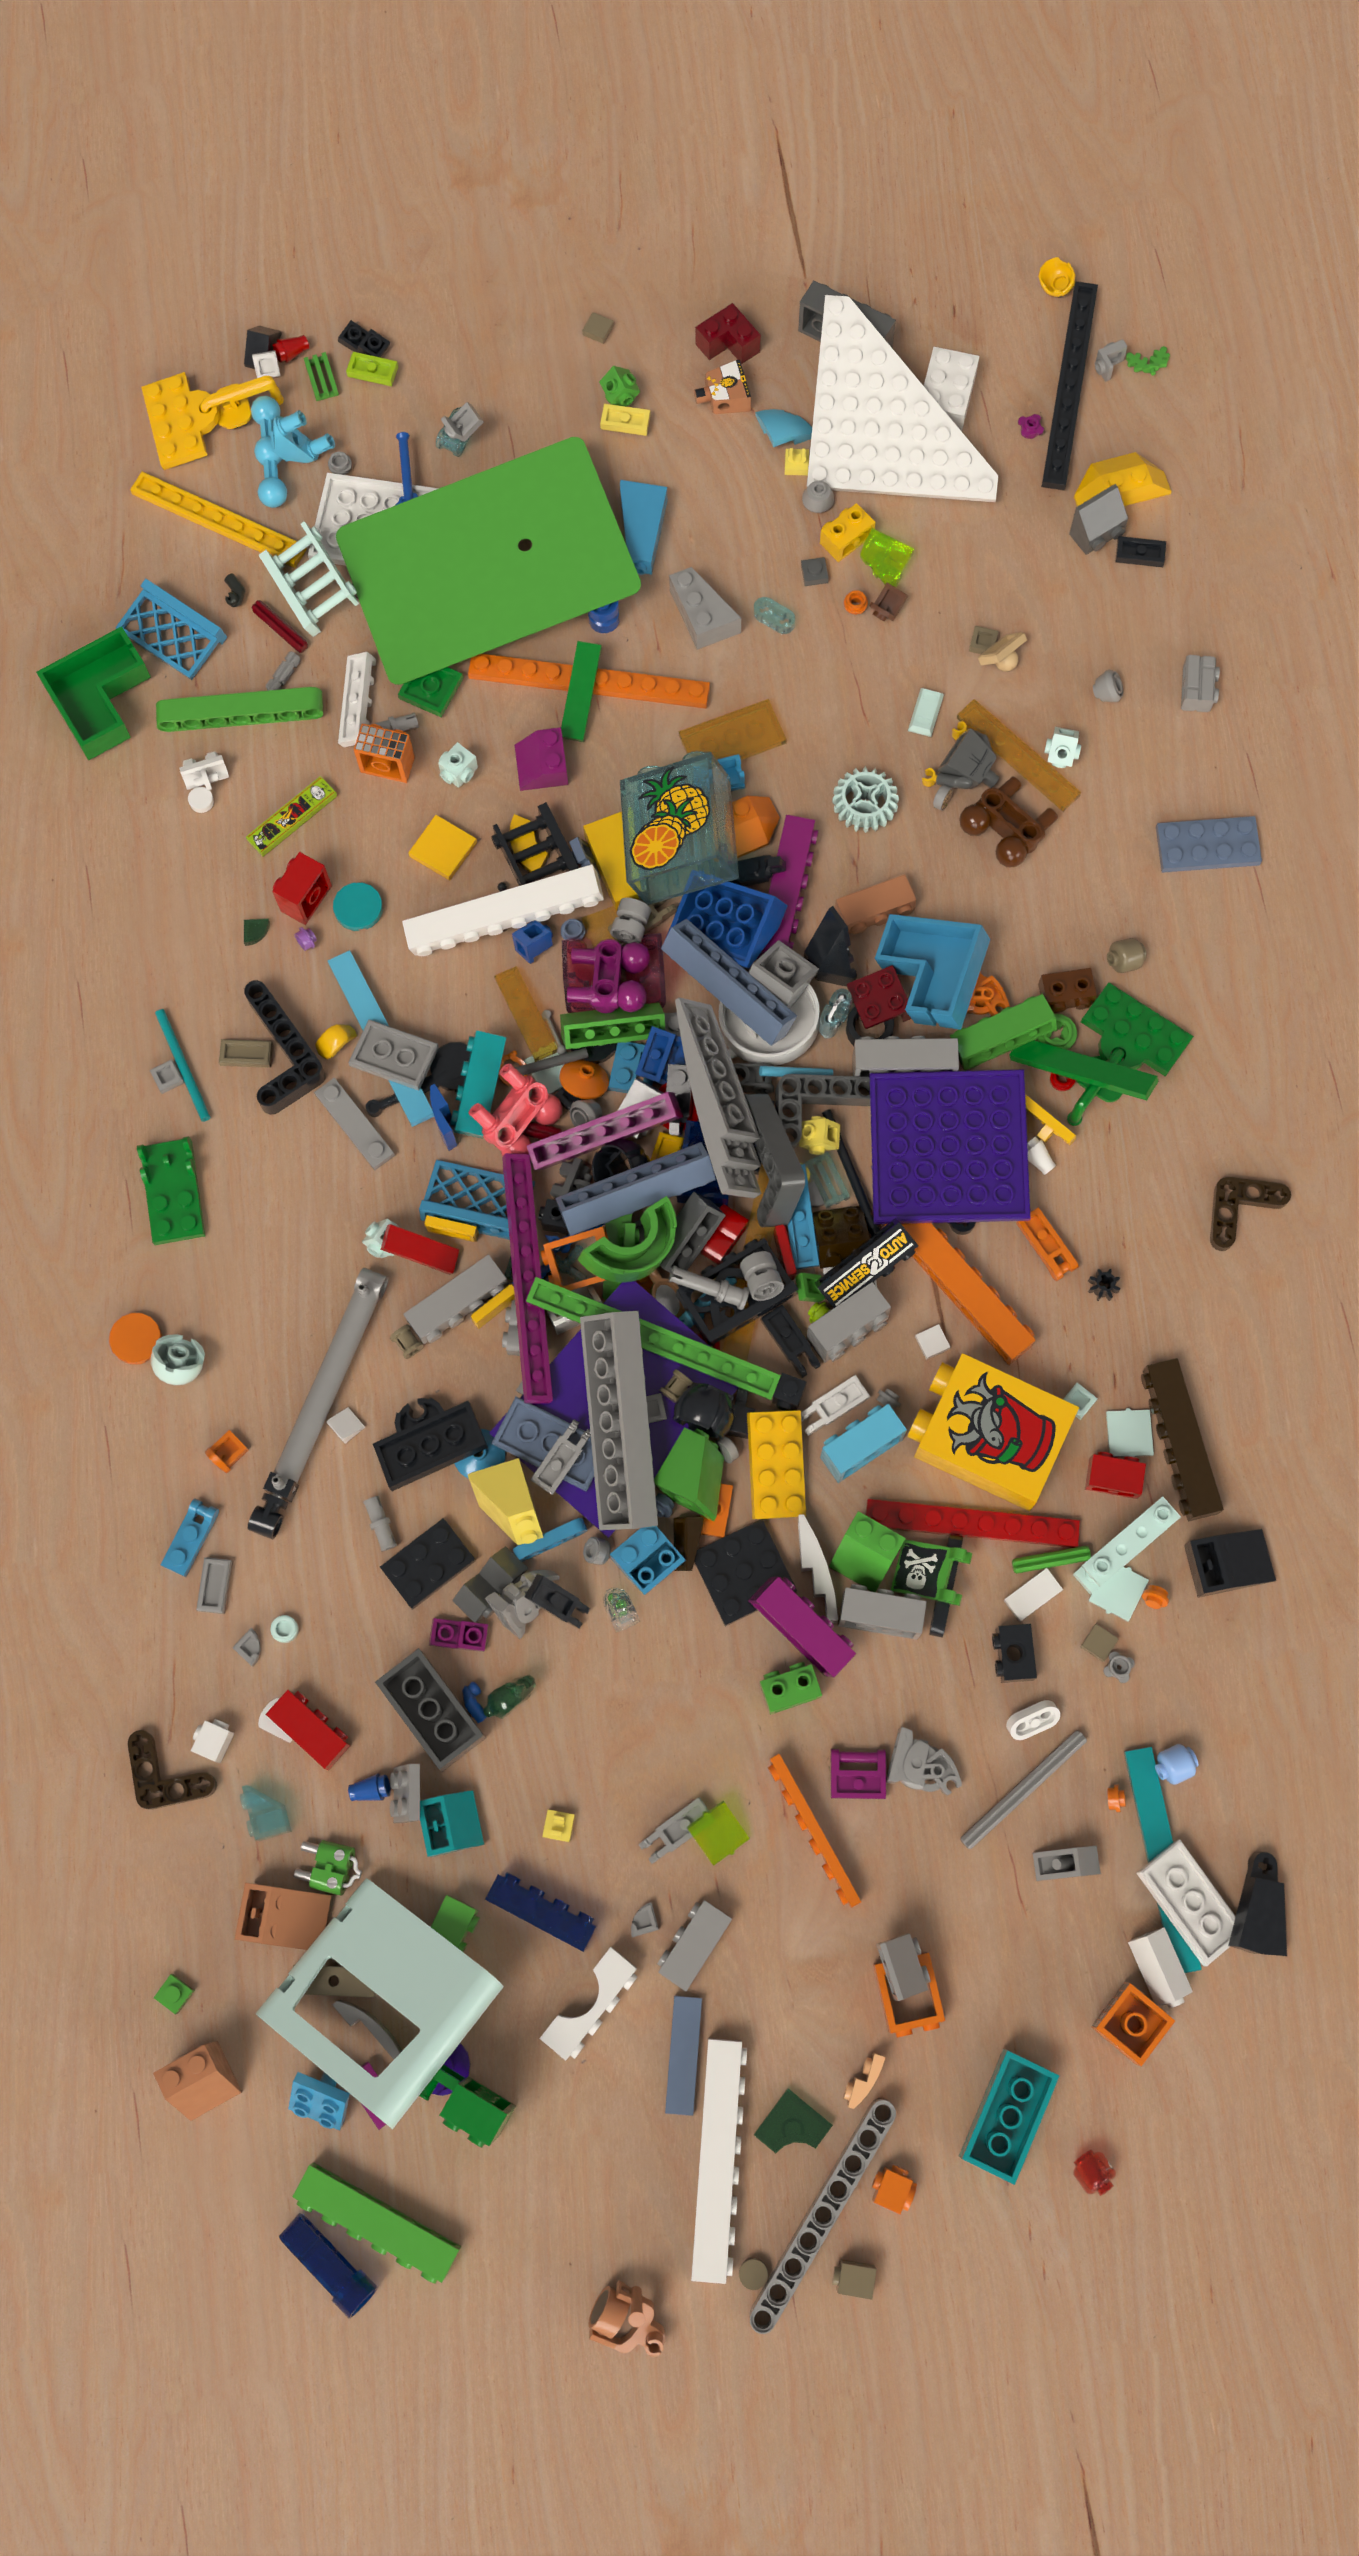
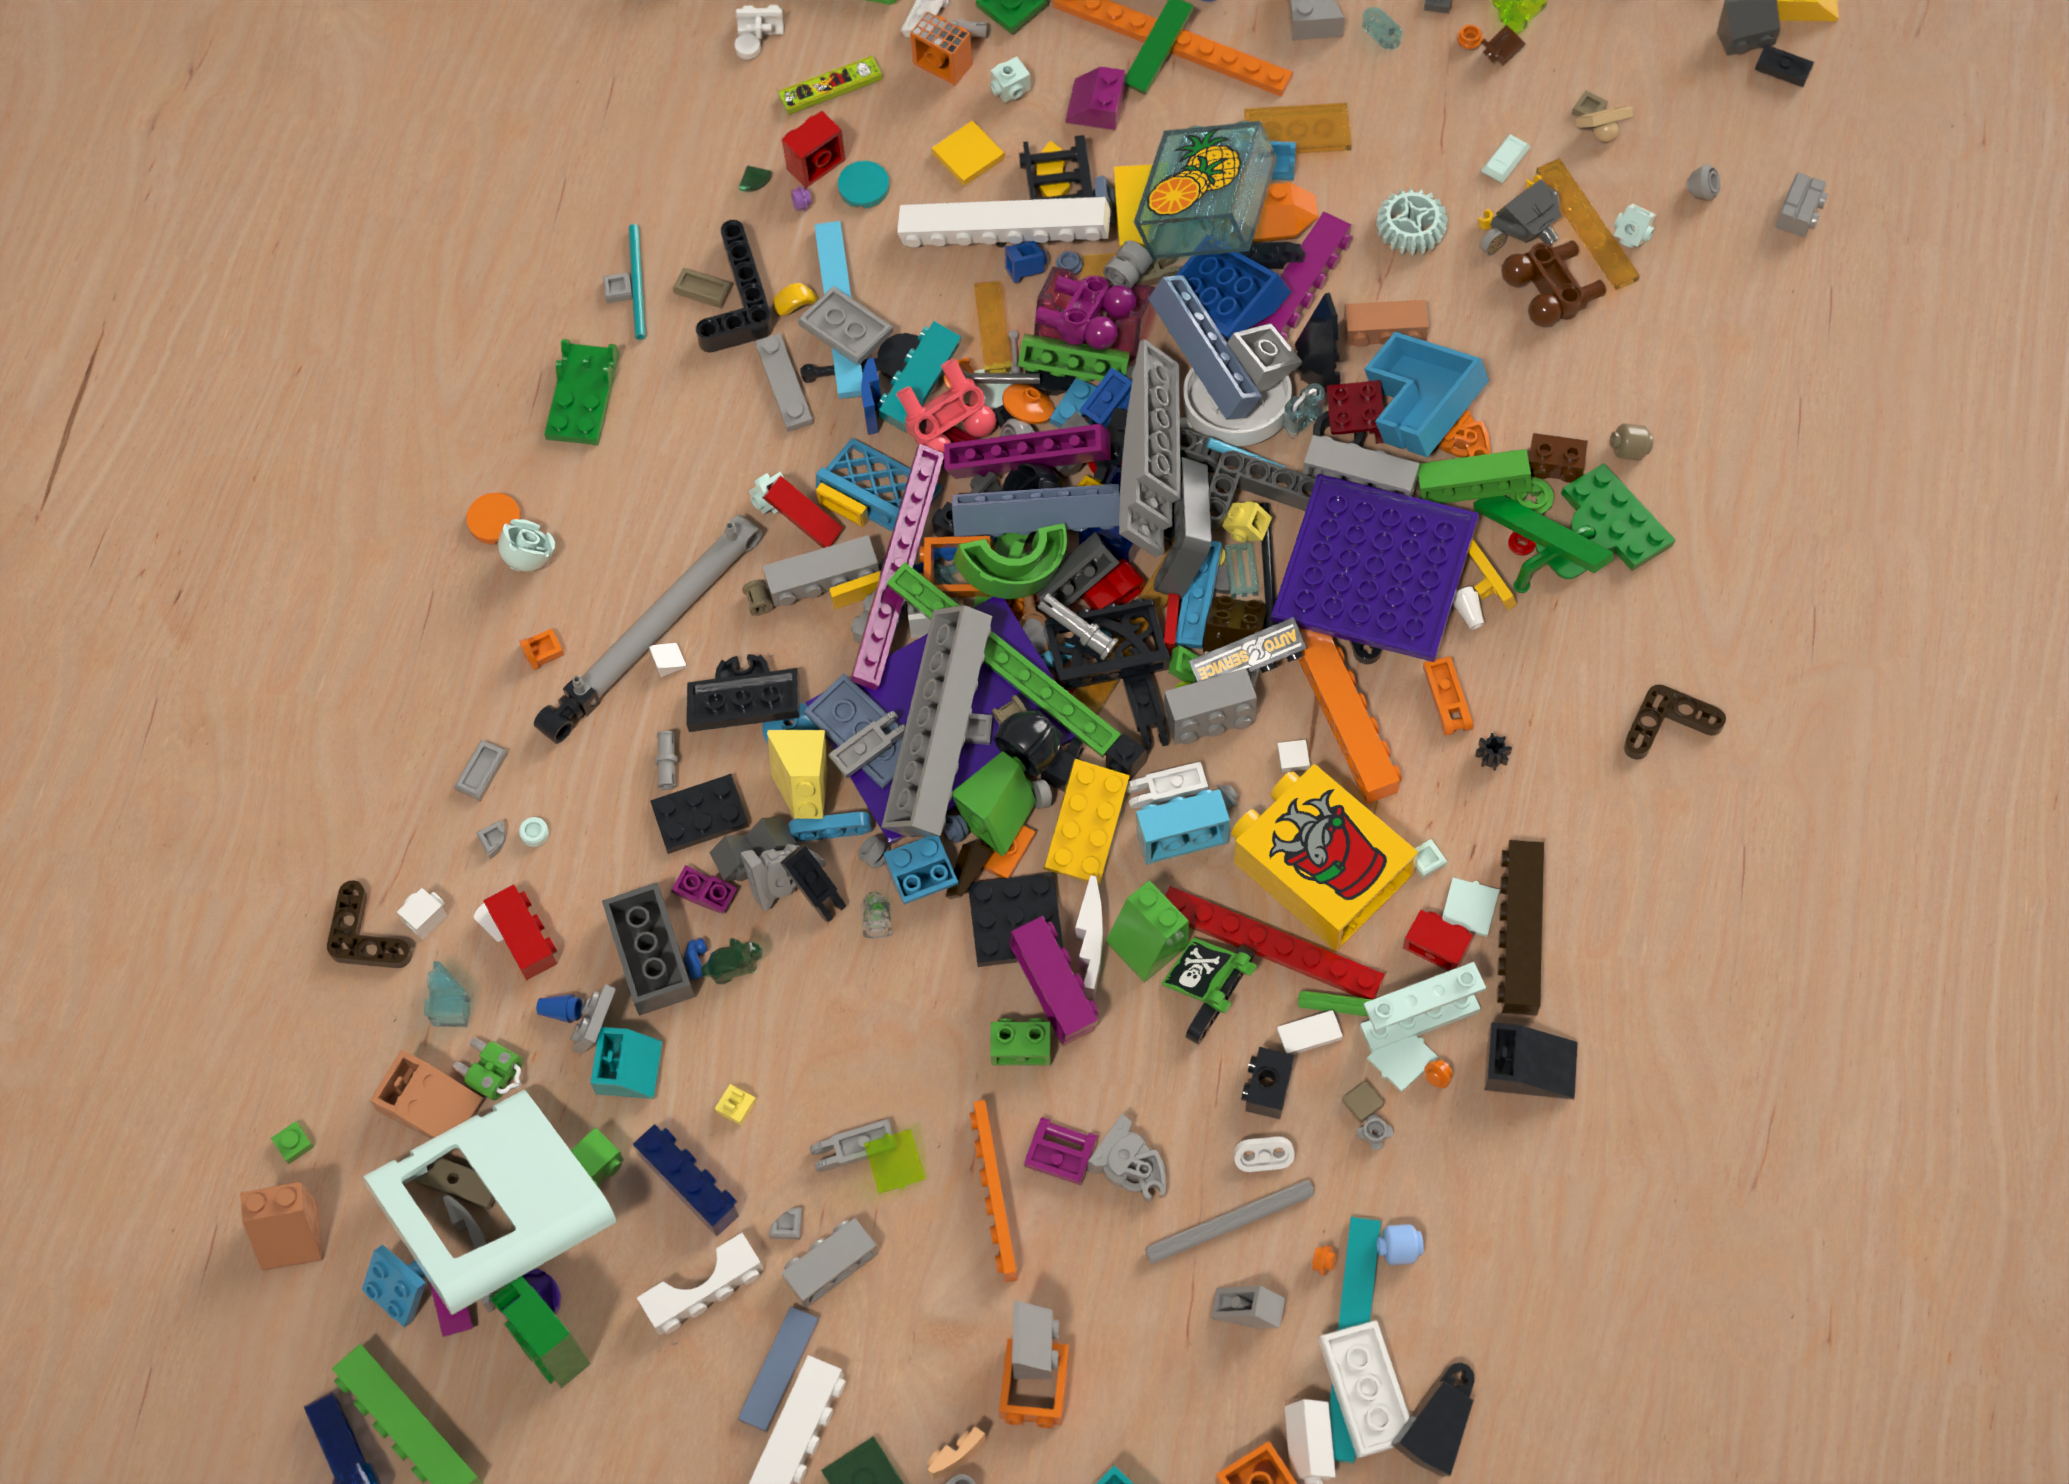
camera: 20 degrees right, 10 degrees down
dark azure plate [160,1498,219,1577] -> none
light grey wheel [740,1251,784,1301] -> none
light grey brick [838,1584,927,1640] -> none
sand blue plate [1156,816,1262,873] -> none

